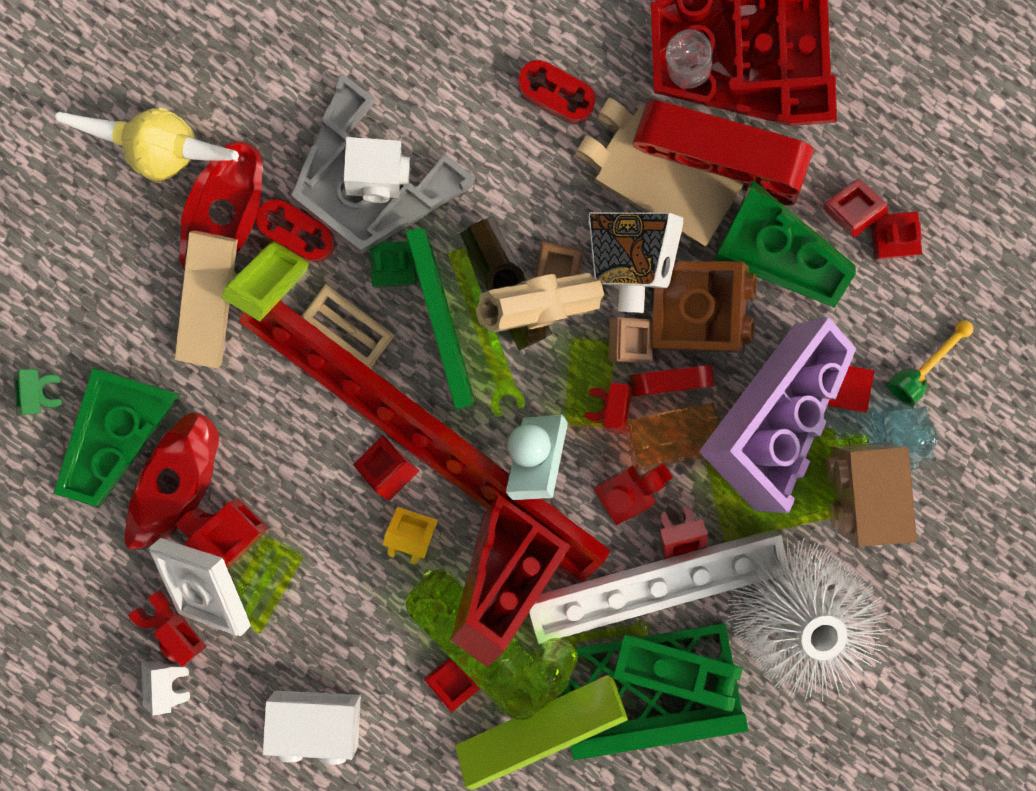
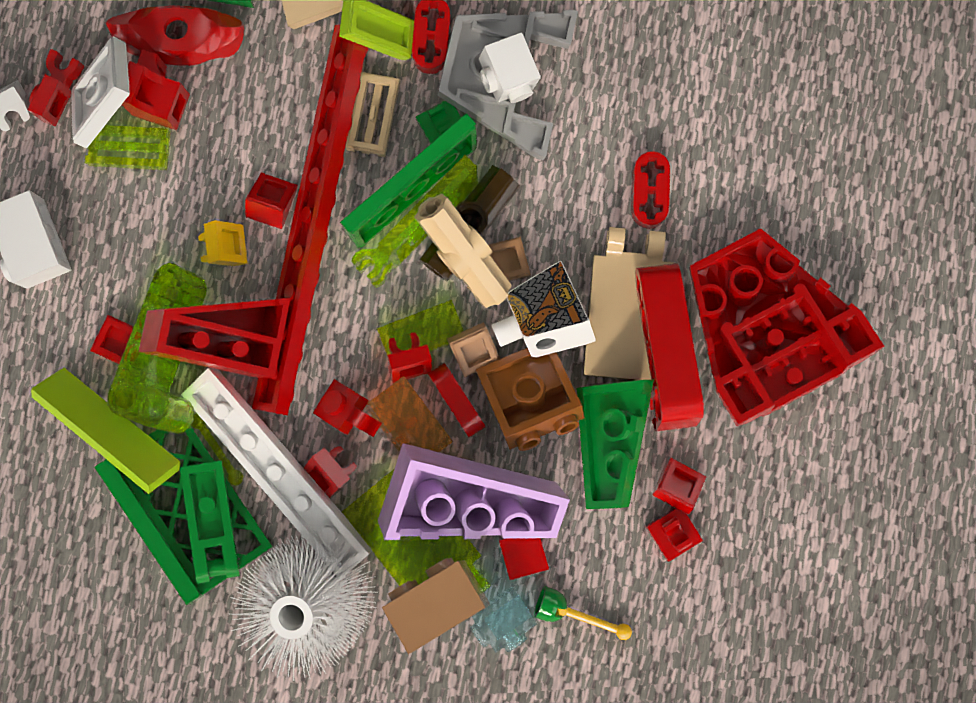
camera: 65 degrees right, 5 degrees down
light aqua tile [506,414,568,500] -> none
clear wheel [666,30,712,88] -> none

